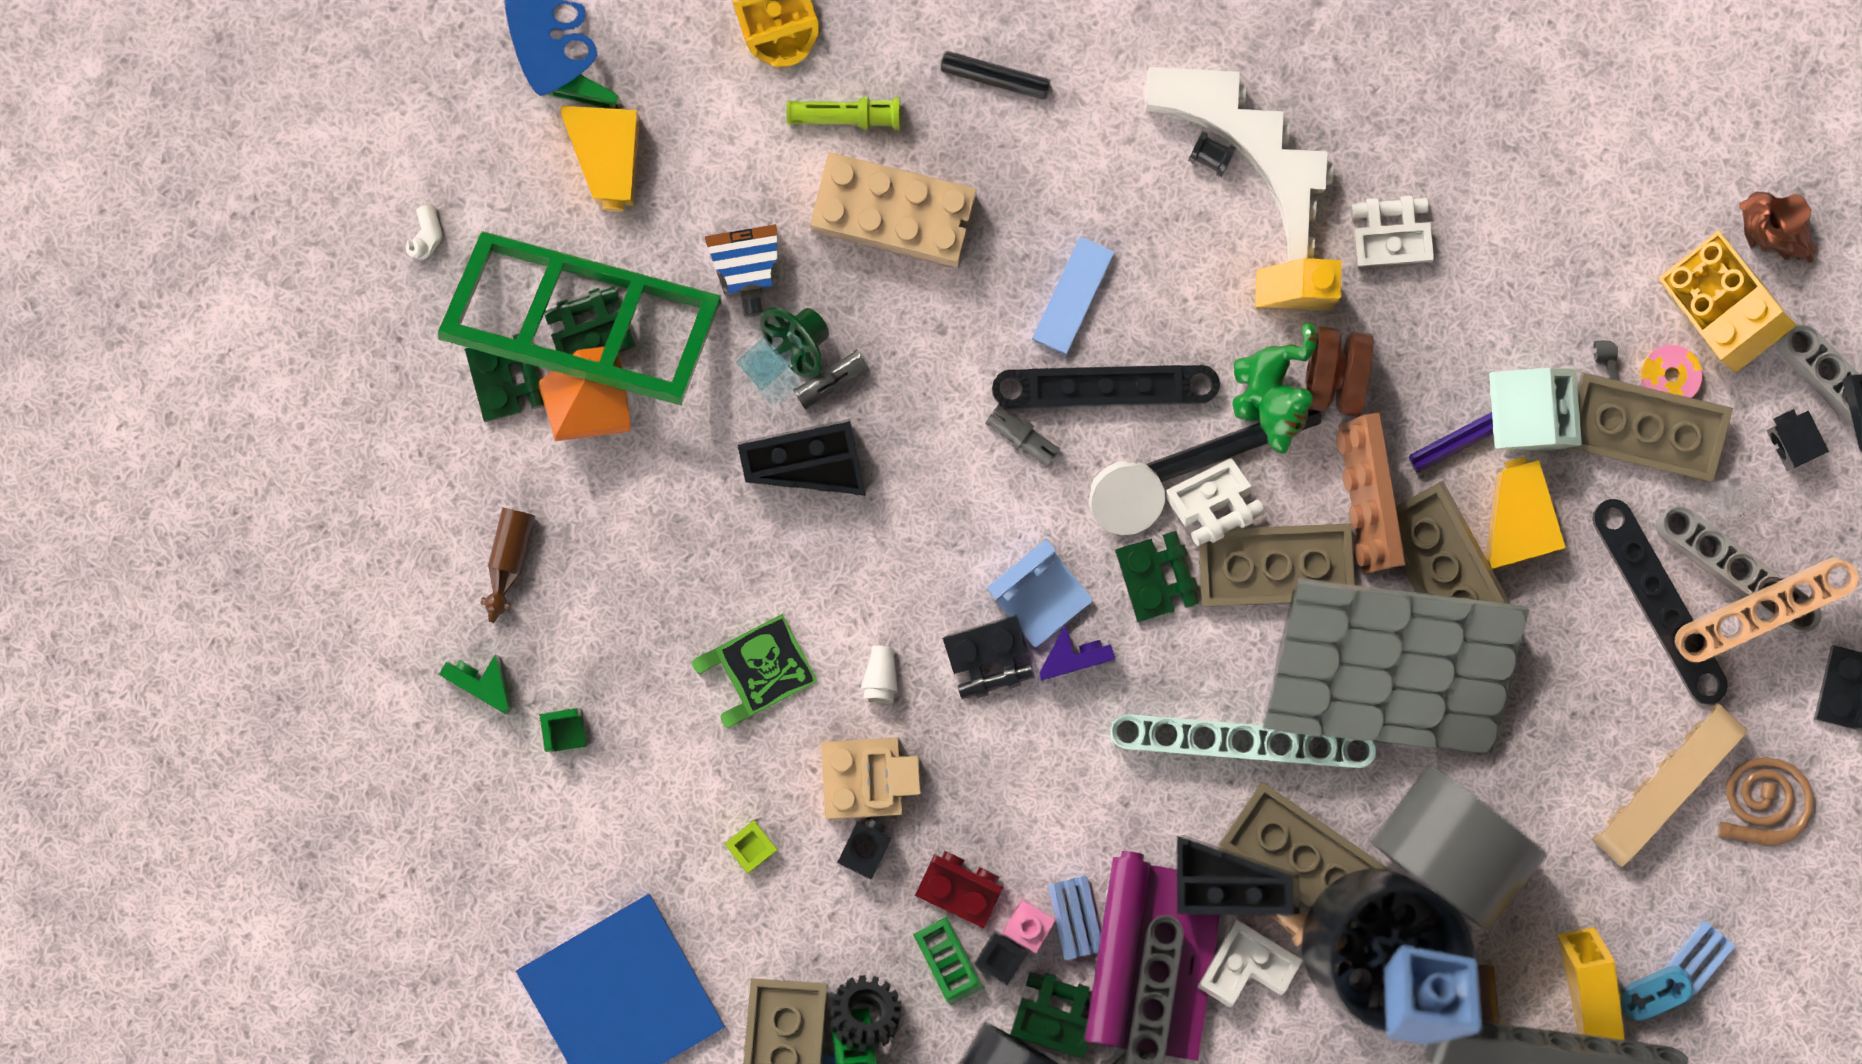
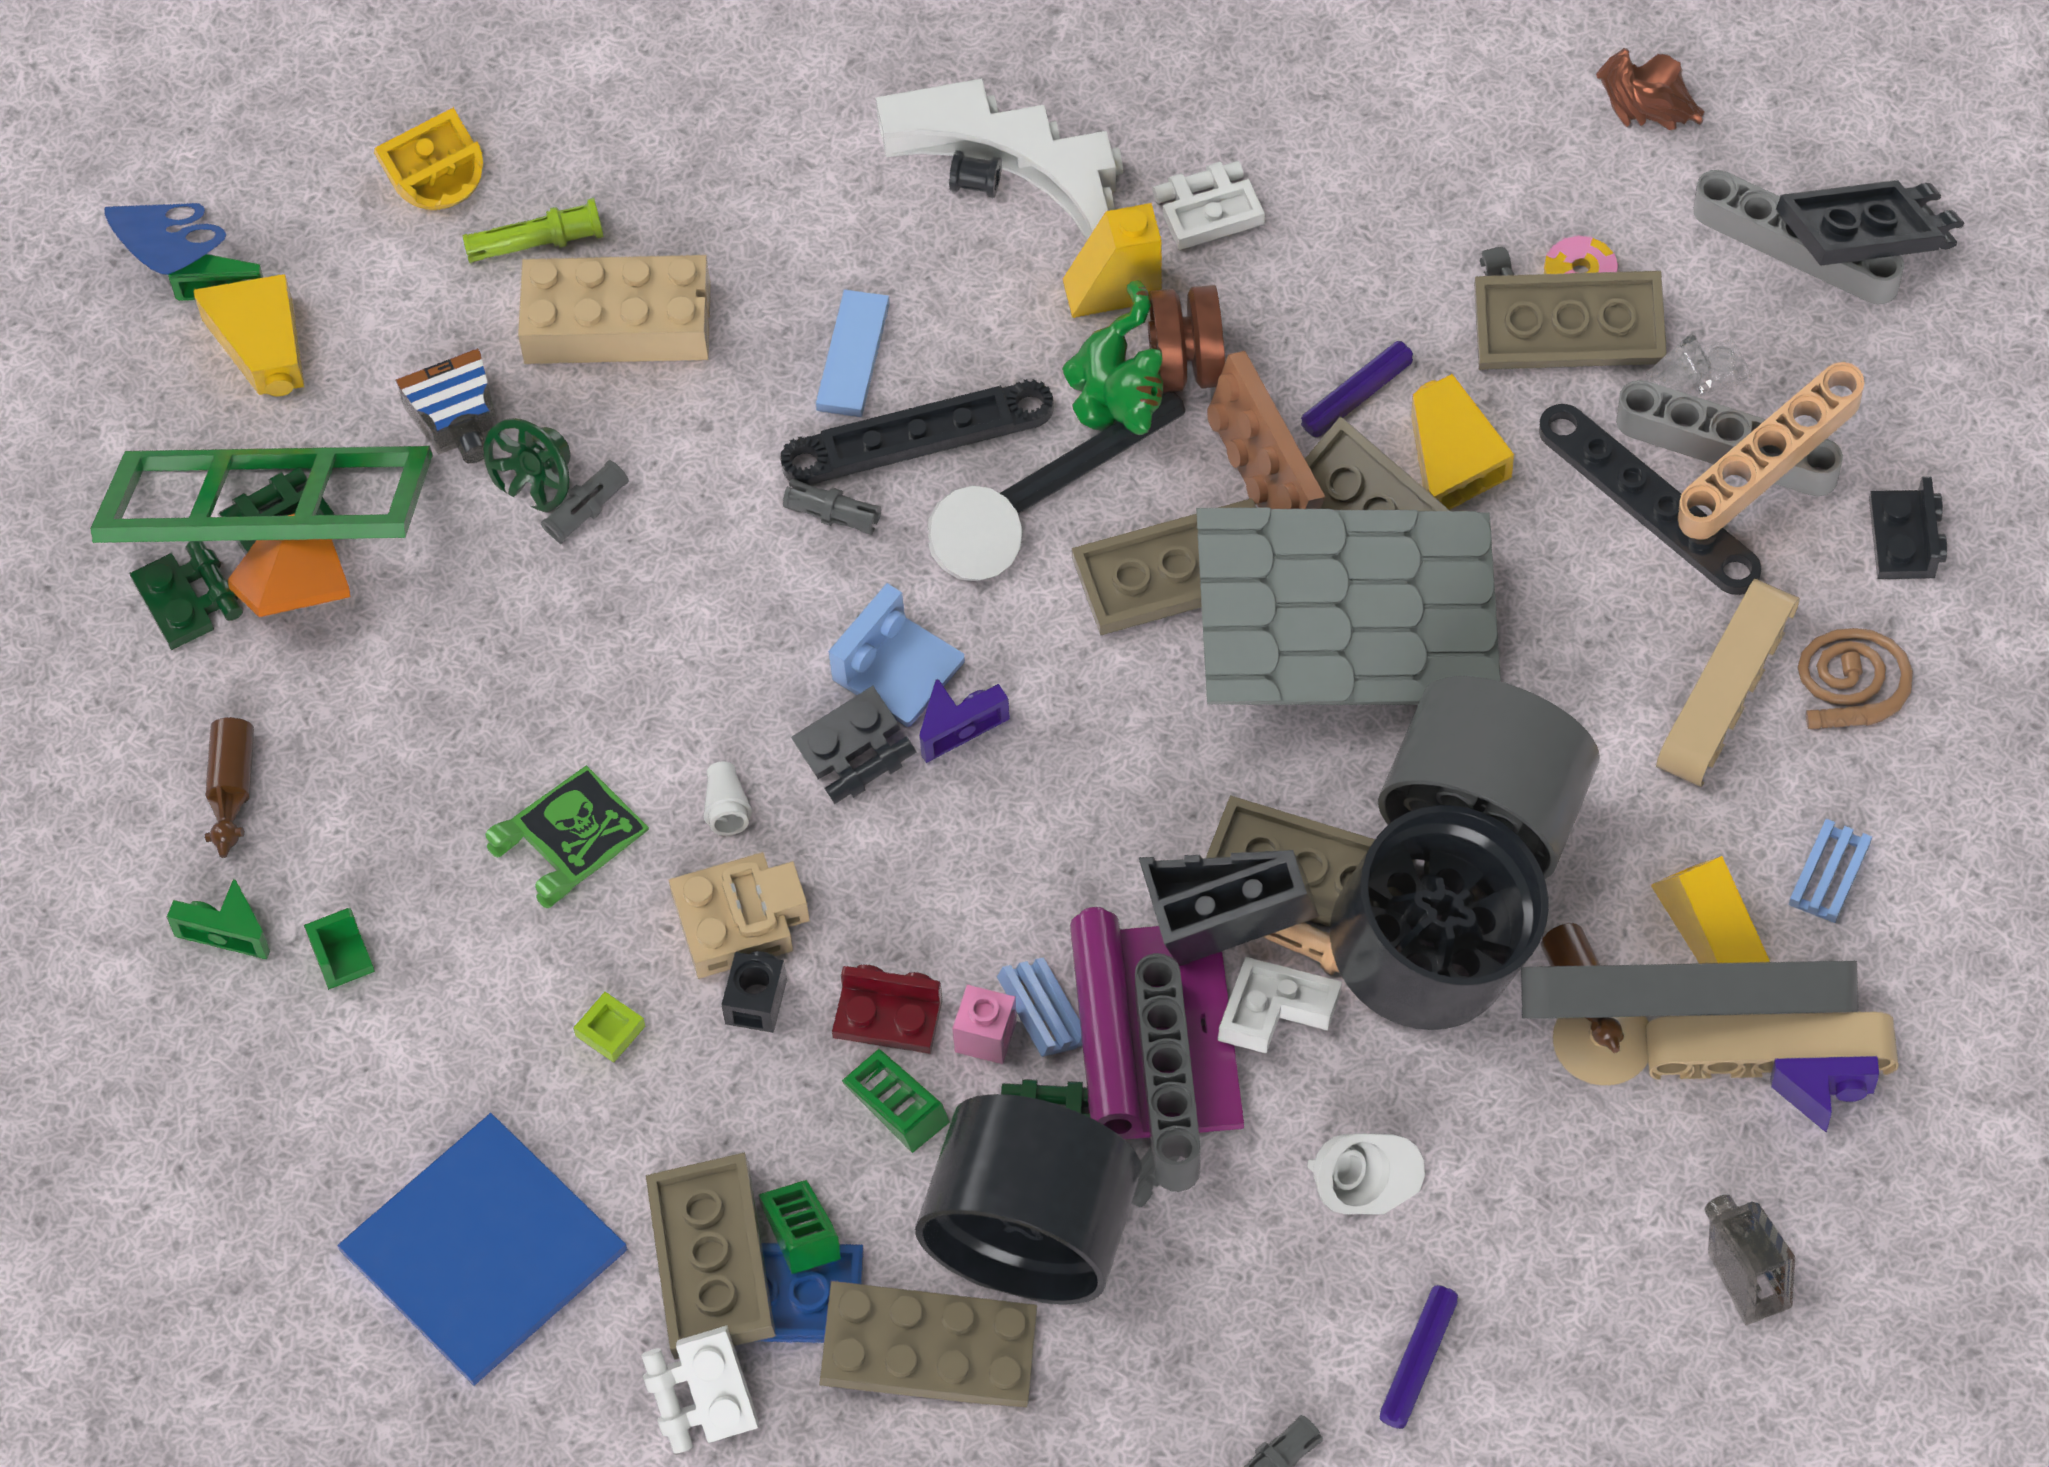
camera: 15 degrees left, 25 degrees down
white arm [406,205,442,260] -> none
clear light blue plate [736,337,791,391] -> none
black wedge [737,419,866,496] -> none
black tyre [829,975,902,1052] -> none
black axle [940,51,1050,100] -> none
black brick [974,930,1028,986] -> none
light aqua beam [1109,714,1376,768] -> none
dark green plate [1115,531,1199,623] -> none
white plate [1165,458,1265,546] -> none
medium blue slope [1384,946,1481,1045] -> none
light aqua slope [1489,368,1582,451] -> none
dark azure beam [1621,966,1692,1021] -> none
yellow slope [1658,230,1797,373] -> none
black brick [1766,409,1829,471] -> none

